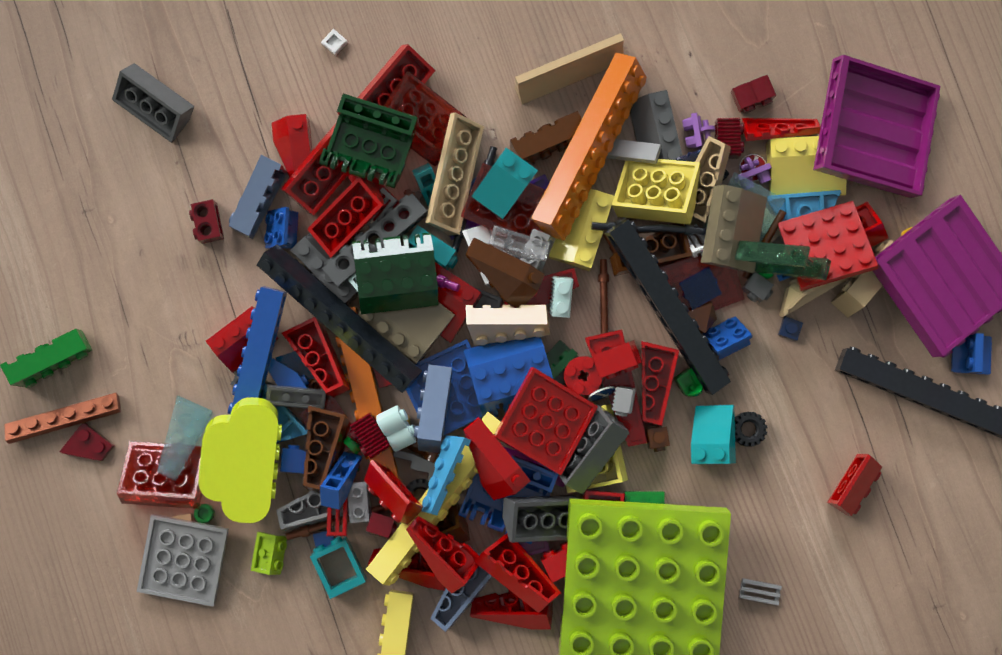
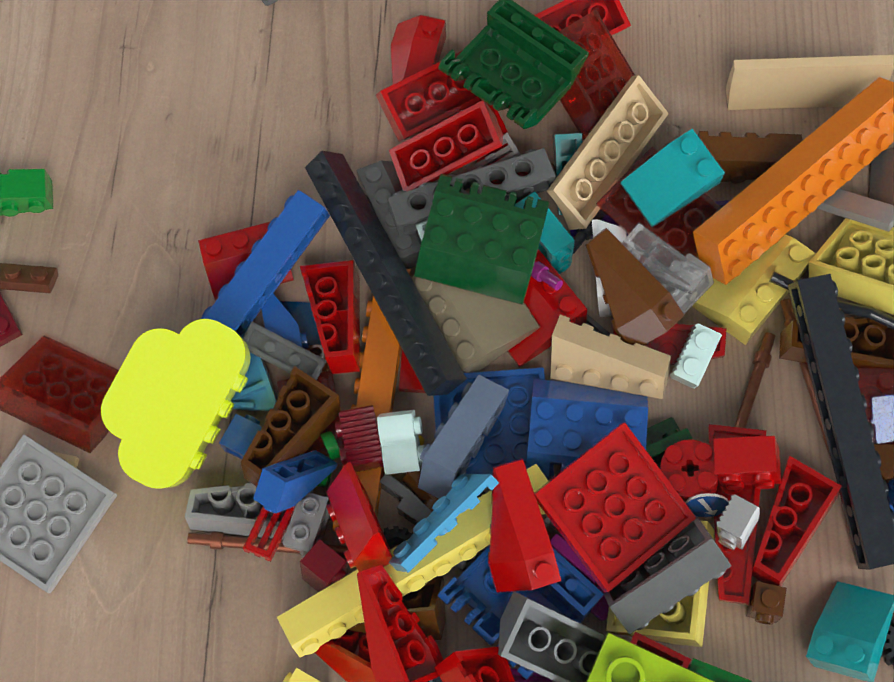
camera: 25 degrees right, 15 degrees down
clear light blue wing [157,395,213,481] -> none
dark red brick [189,199,224,244] -> none
green tile [194,504,215,523] -> none
sand blue wedge [229,155,288,239] -> none
lime bracket [250,532,287,575] -> none
blue bracket [264,207,299,250] -> none
teal window [310,536,367,599] -> none
blue tile [313,530,334,547] -> none
green plate [673,367,703,397] -> none

